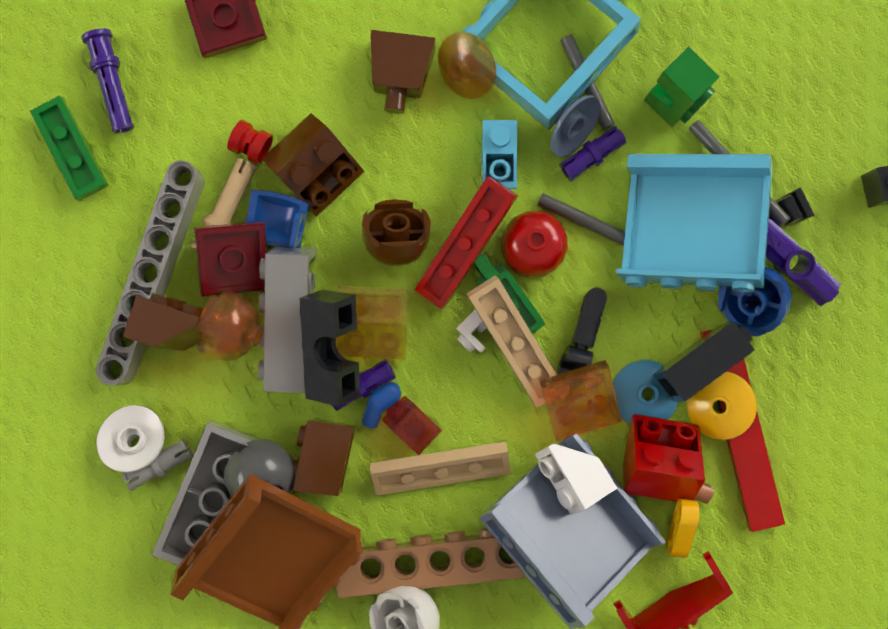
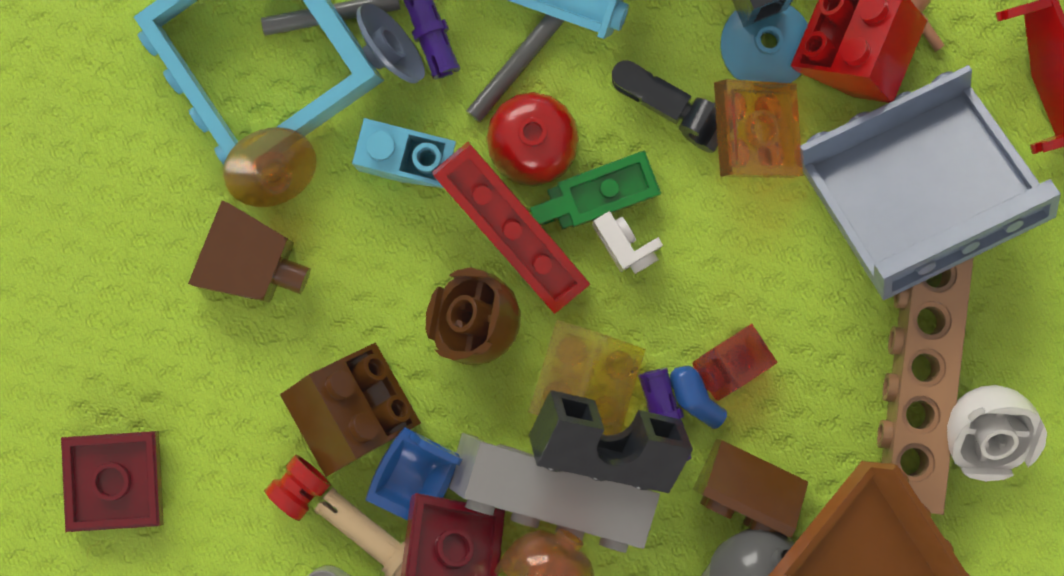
camera: 80 degrees left, 0 degrees up
tan plate [370,442,511,496] -> none
tan plate [466,276,566,408] -> none
white slope [535,444,617,515] -> none
yellow beam [667,499,699,558] -> none

